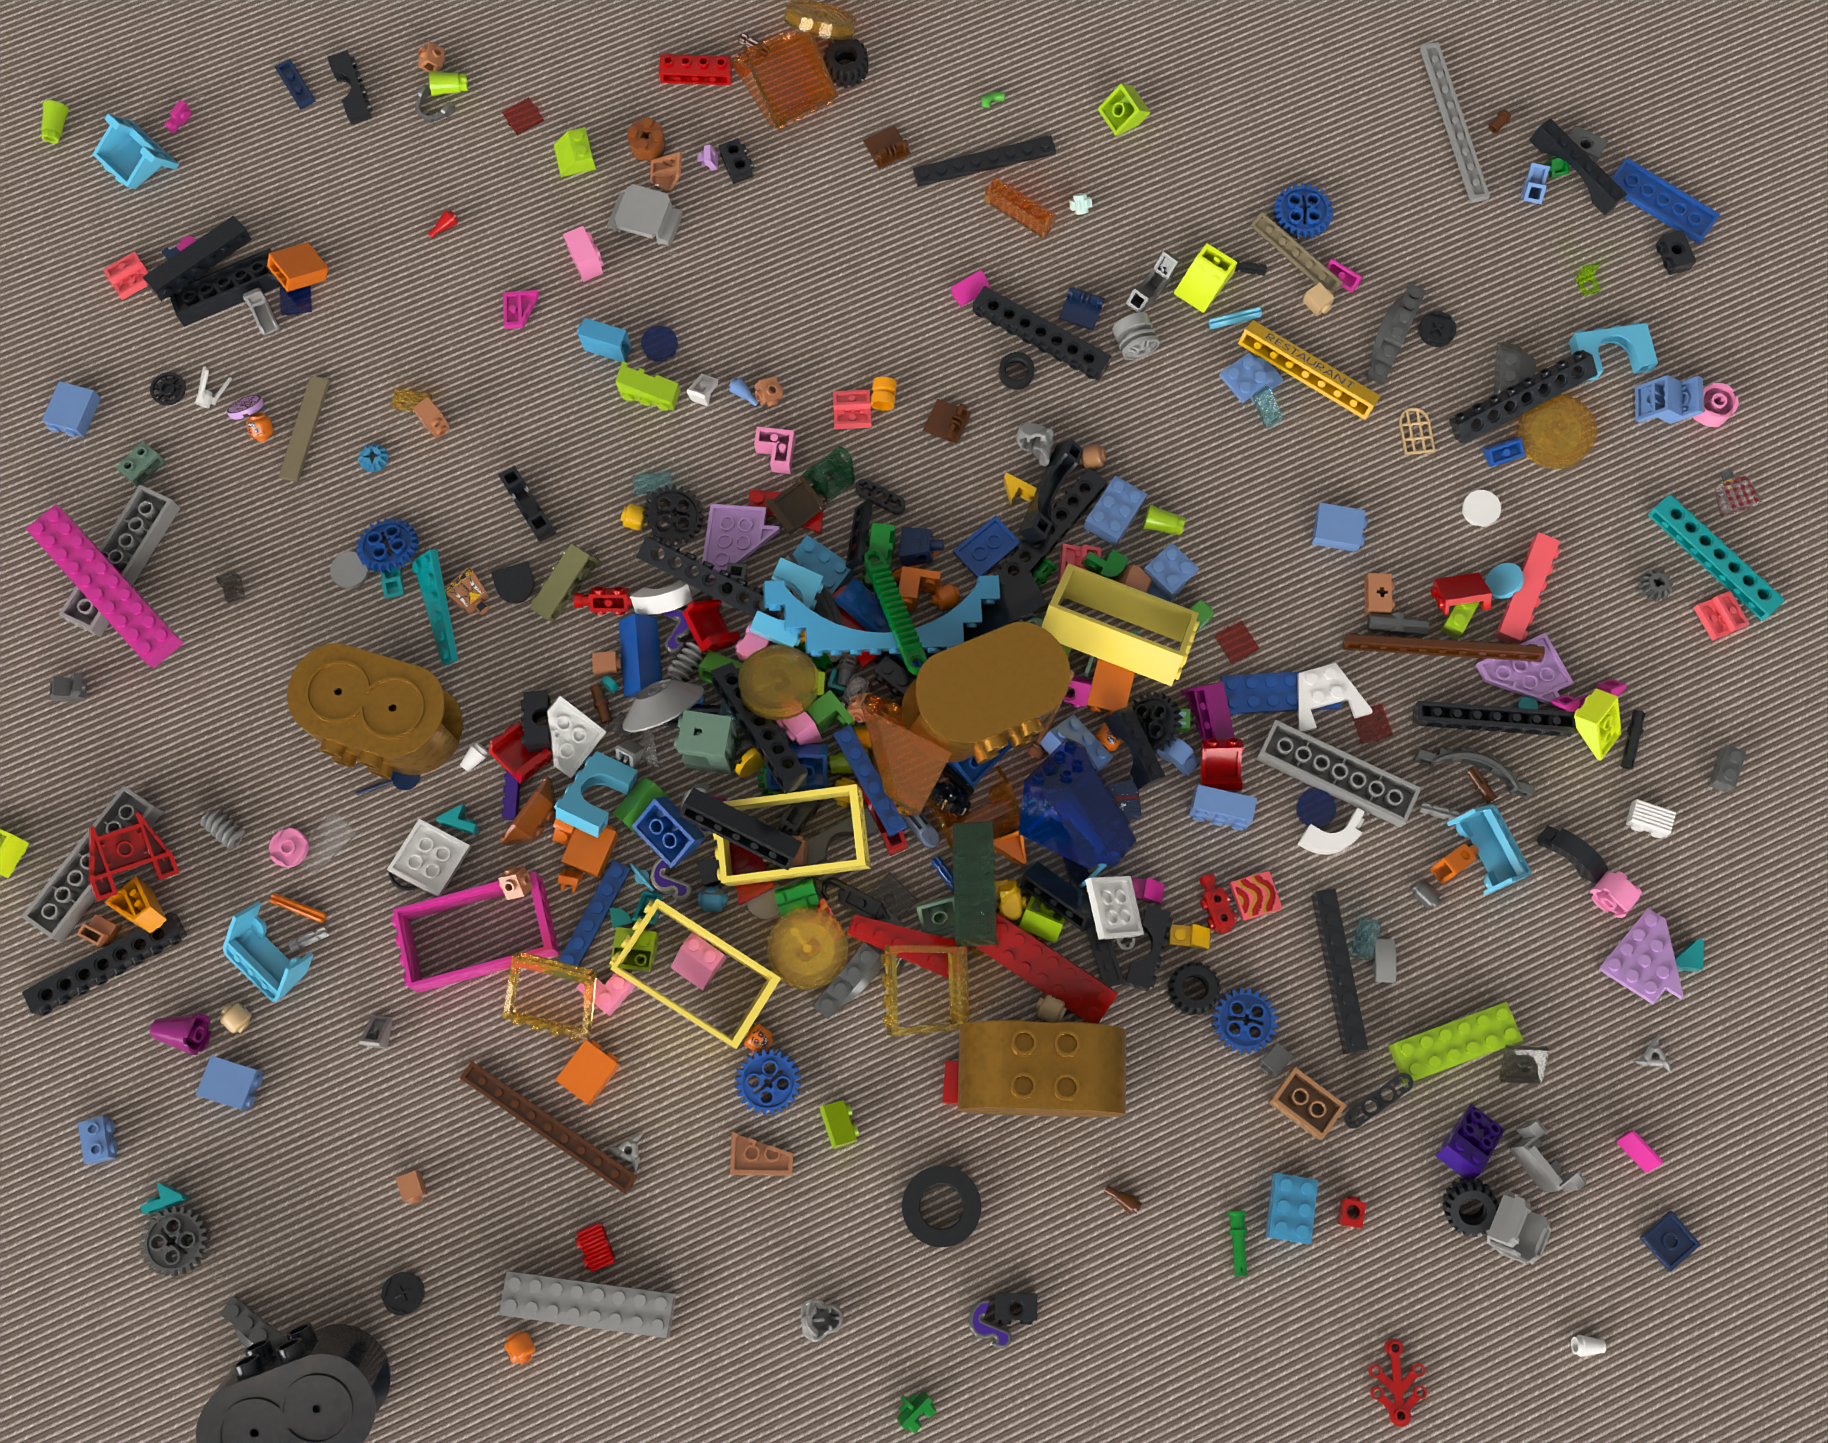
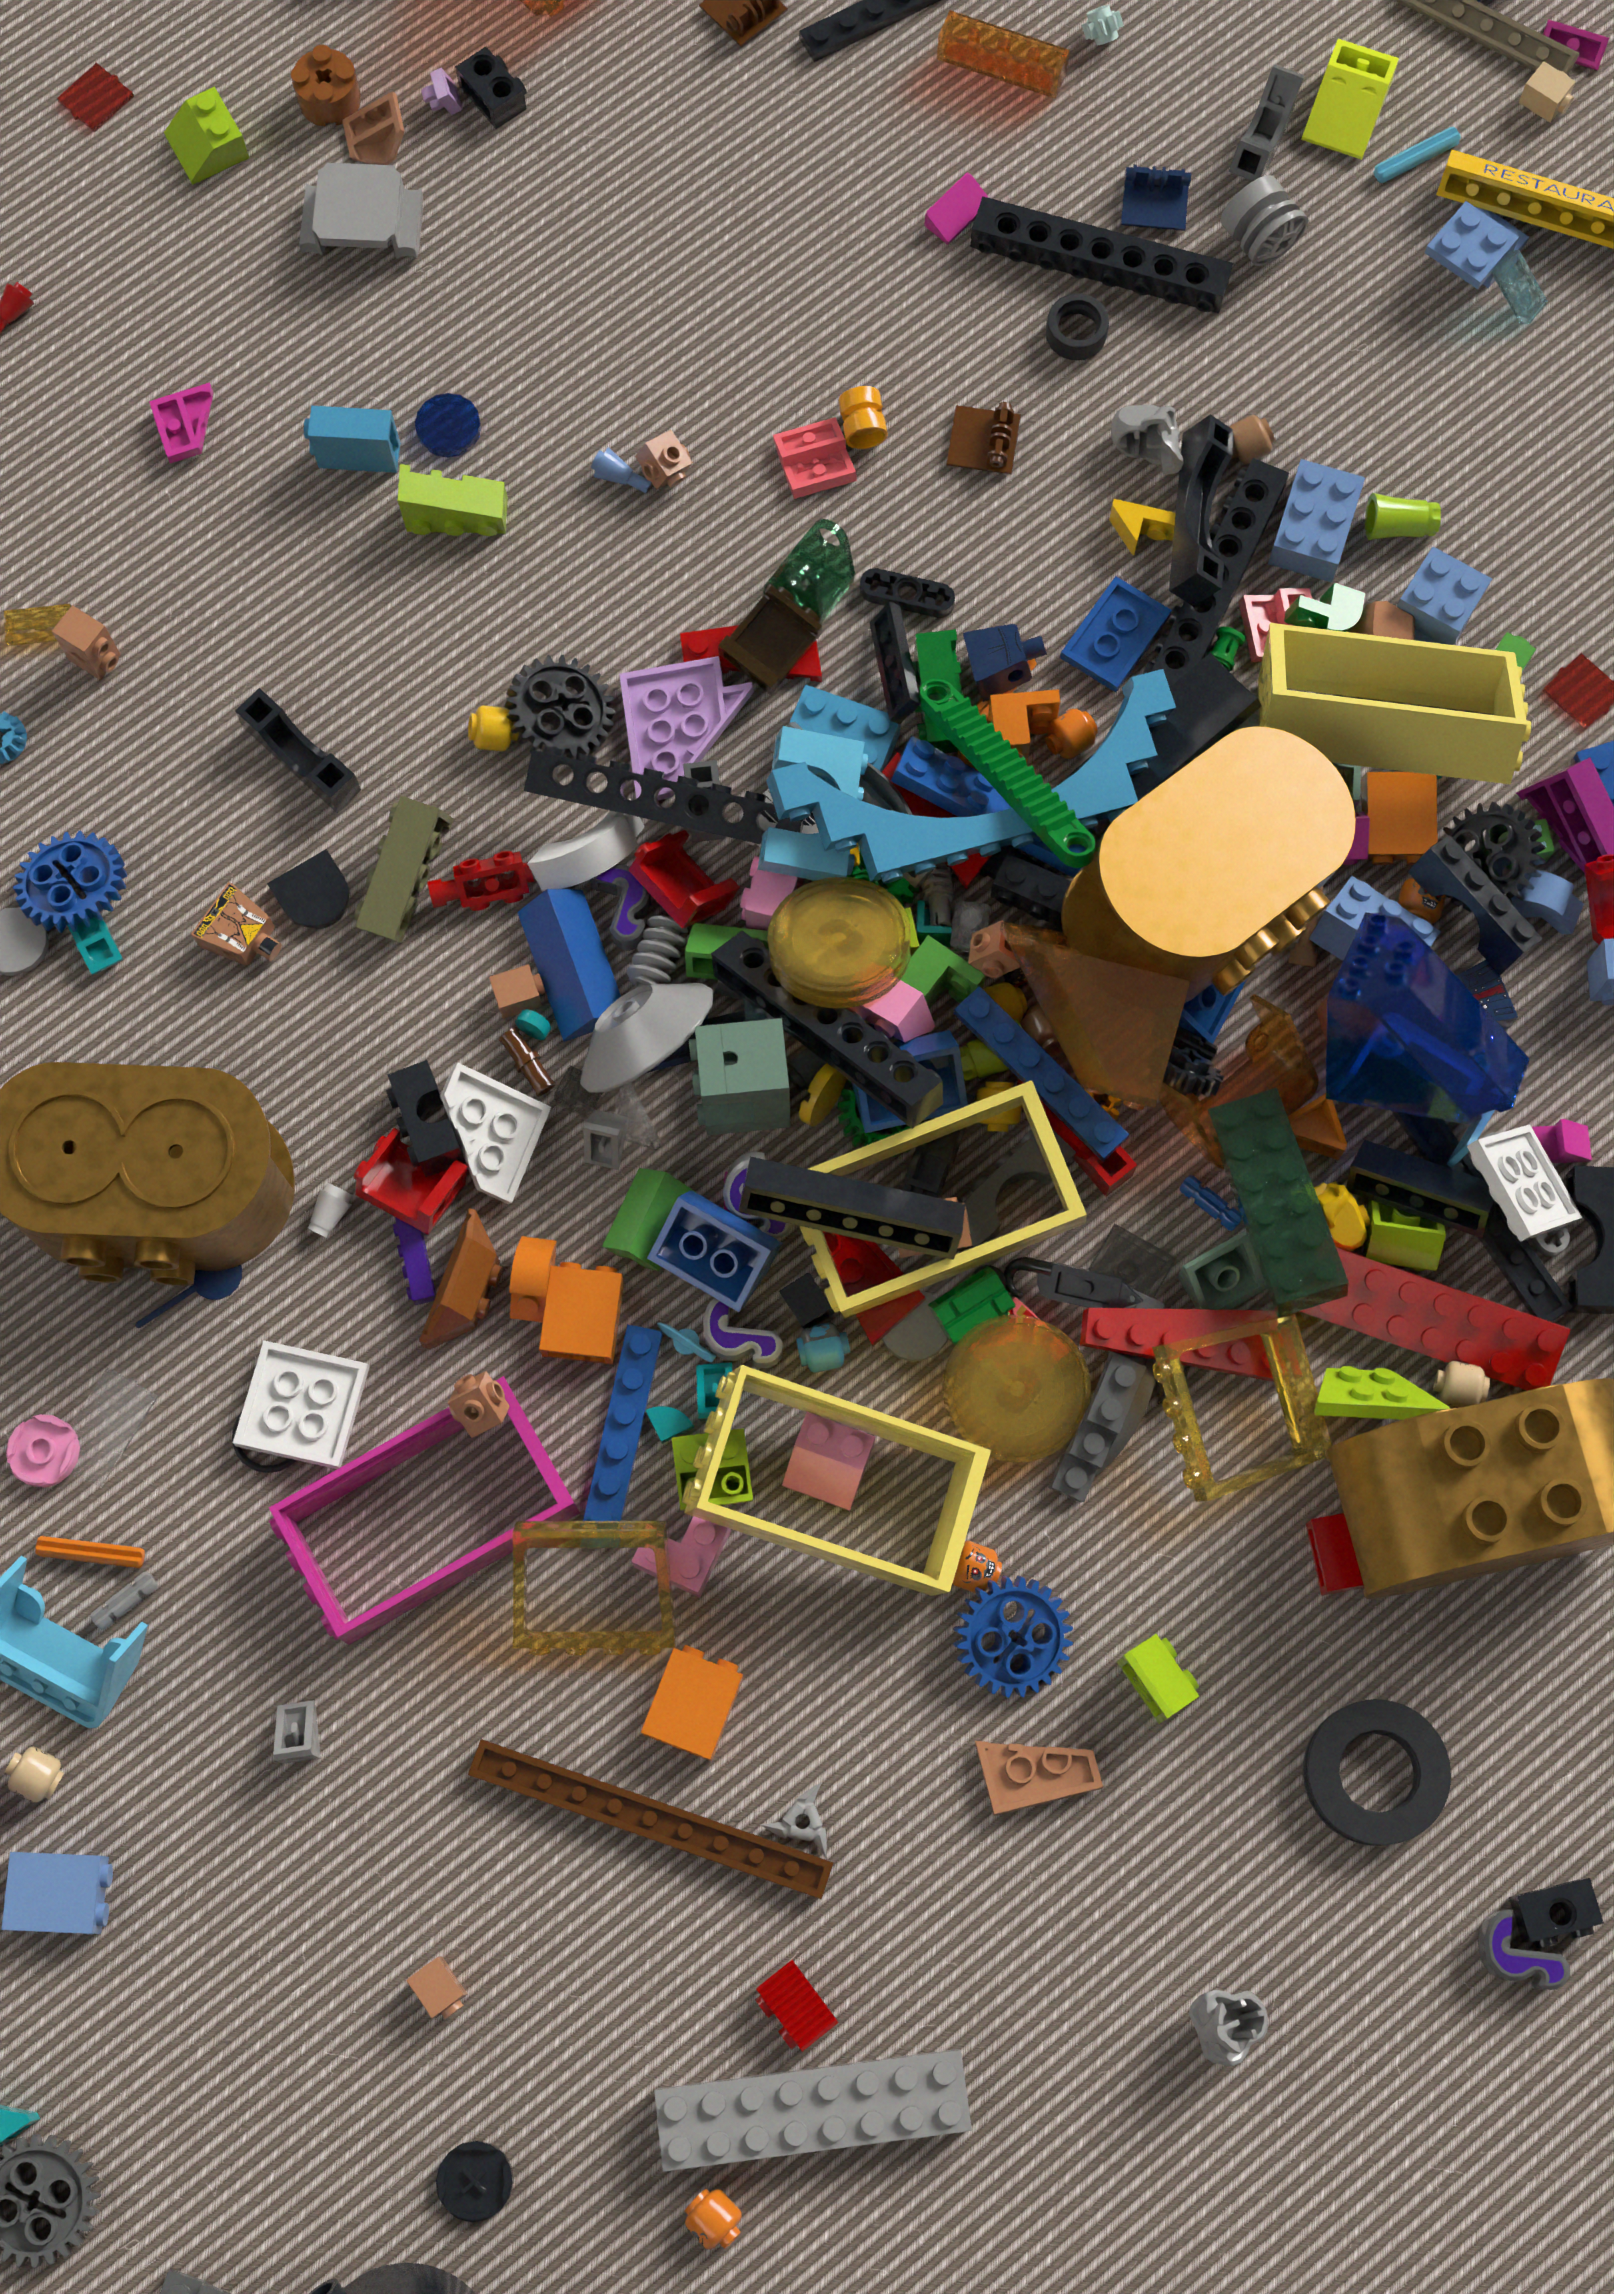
camera: 15 degrees left, 0 degrees up
teal wing [412,549,458,666] -> none
teal slope [436,804,480,836] -> none
medium azure arch [554,751,638,838] -> none
orange tile [558,868,583,893] -> none
bright pink brick [563,226,604,282] -> none
clear light blue plate [633,472,672,495] -> none
white slope [687,373,719,406] -> none
bright pink brick [754,427,796,474] -> none
green hips [896,1390,937,1433] -> none
sand blue arm [903,806,940,848] -> none
black axle [1235,260,1267,276] -> none
none -> lime wing [1314,1366,1450,1420]

